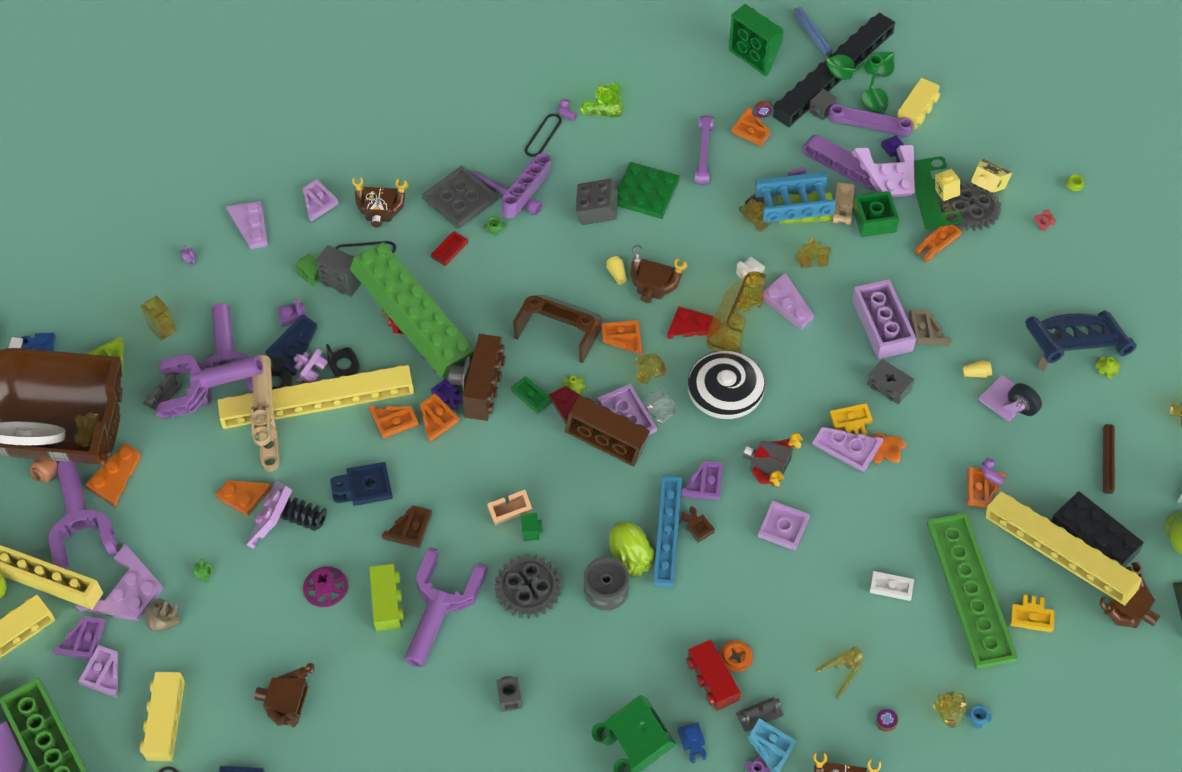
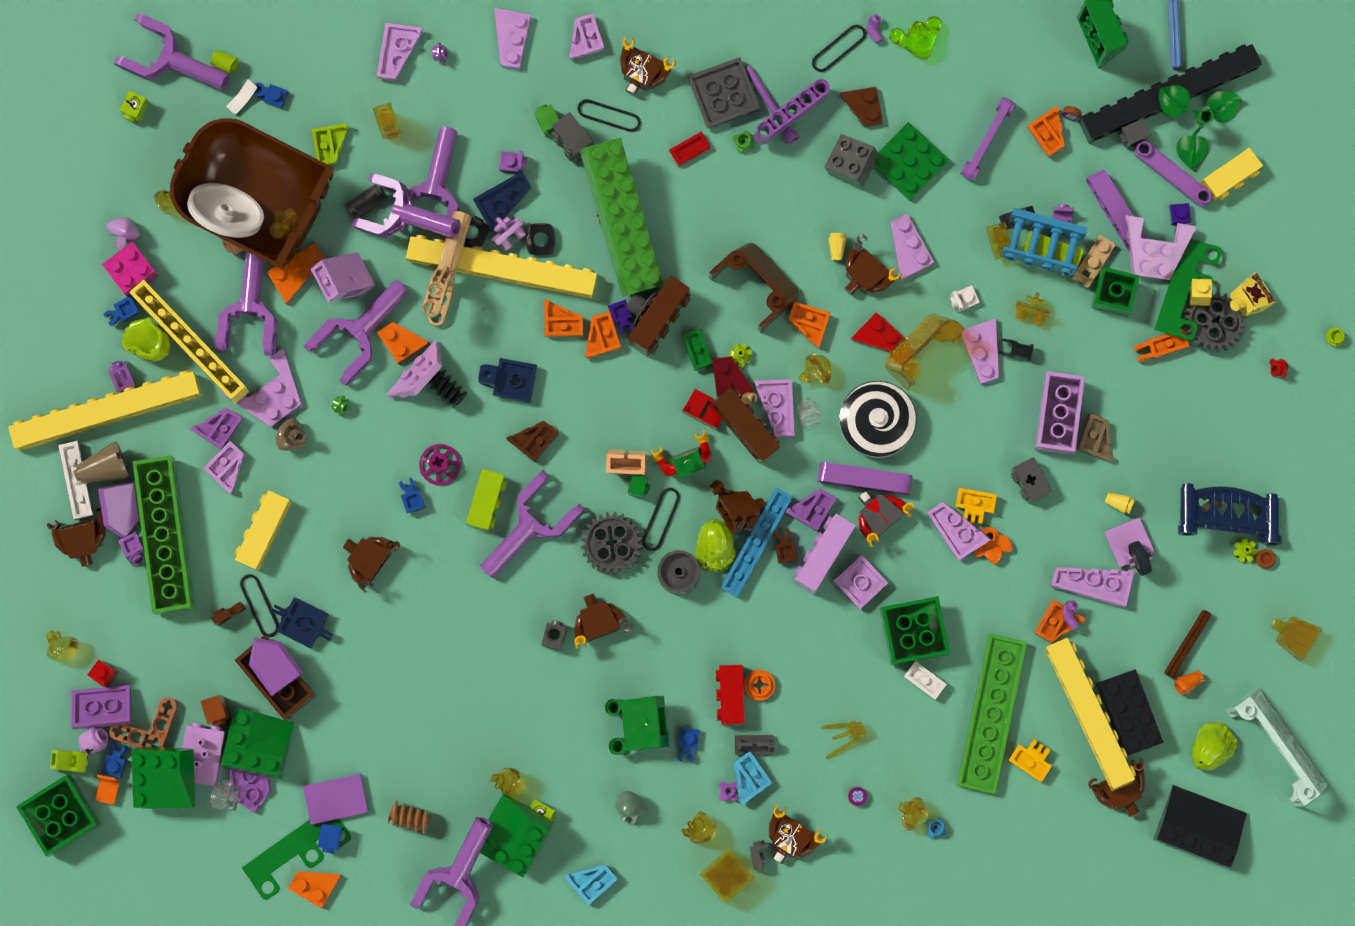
camera: 25 degrees right, 25 degrees up
none -> medium lavender piece [304,280,409,386]
none -> lavender piece [311,252,375,302]
none -> lavender wing [377,23,423,81]
none -> blue plate [399,478,426,514]
none -> reddish brown torso [574,594,633,649]
none -> black piece [642,488,680,551]
none -> torso [651,430,712,478]
none -> red piece [682,389,722,430]
none -> reddish brown torso [710,480,765,534]
none -> lavender brick [793,514,856,595]
none -> medium lavender beam [817,462,913,495]
none -> reddish brown wing [840,87,883,128]
none -> green slope [880,596,950,666]
none -> lavender wing [890,214,934,281]
none -> black piece [998,339,1034,361]
none -> lavender wing [1050,567,1135,608]
none -> orange cone [1174,670,1204,695]
none -> dark orange tile [1255,549,1276,569]

